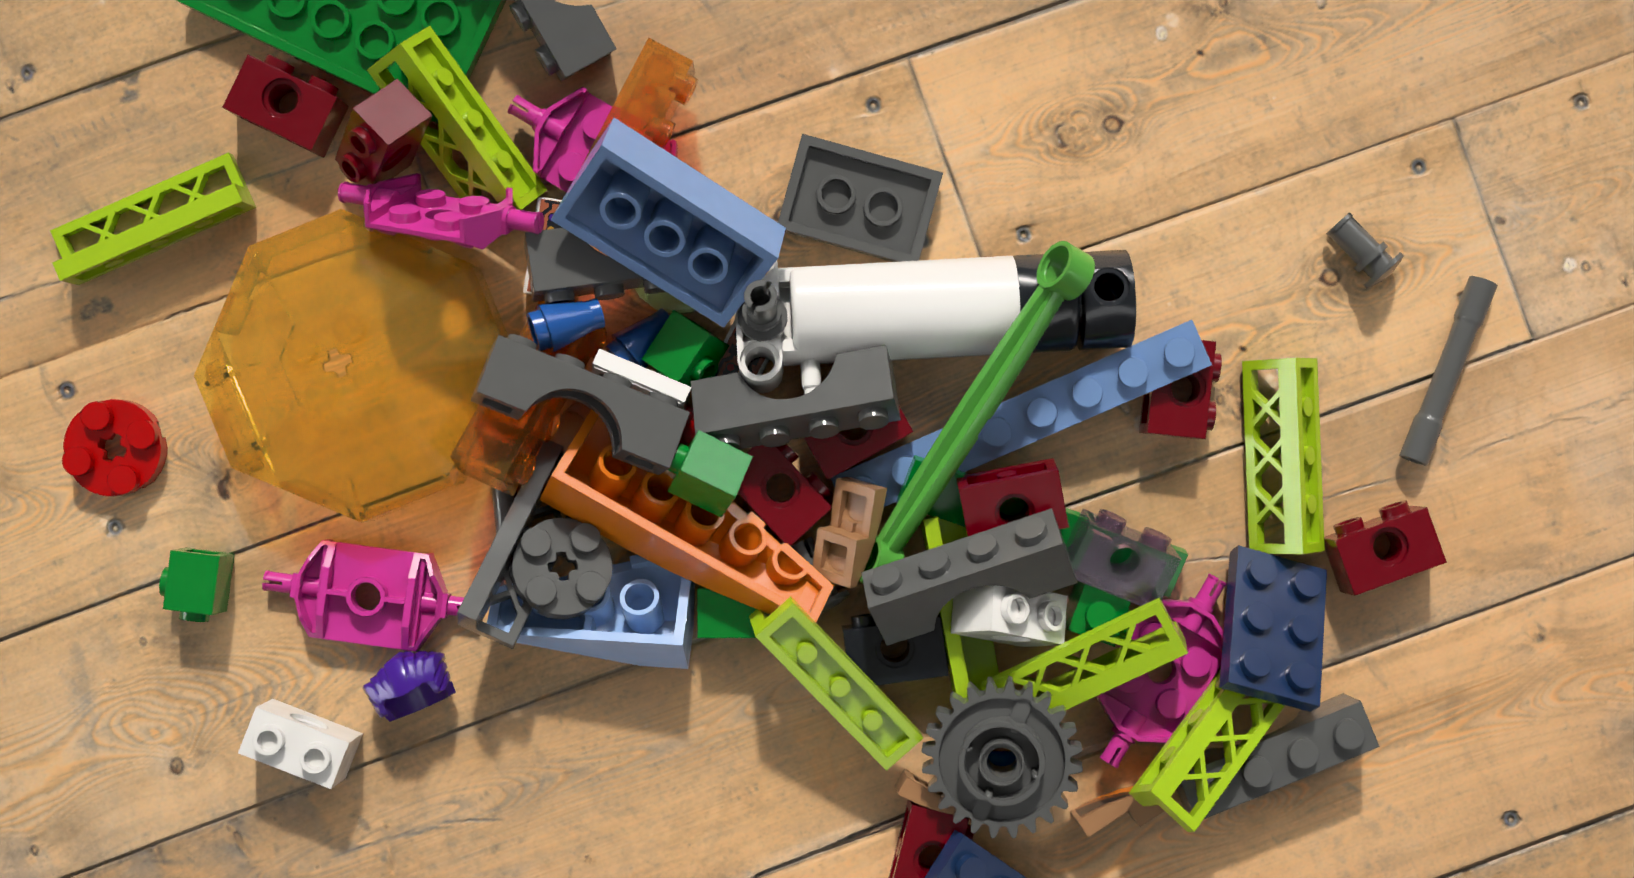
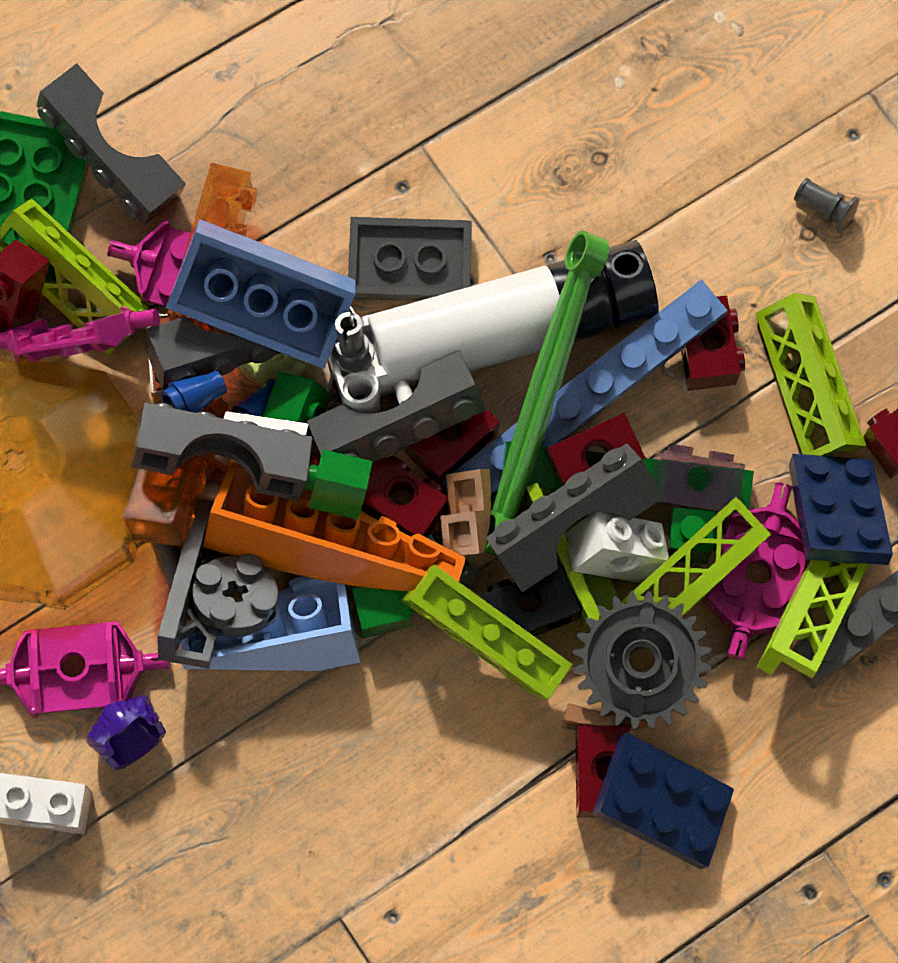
camera: 15 degrees left, 15 degrees down
medium nougat slope [1070,785,1181,837] -> none

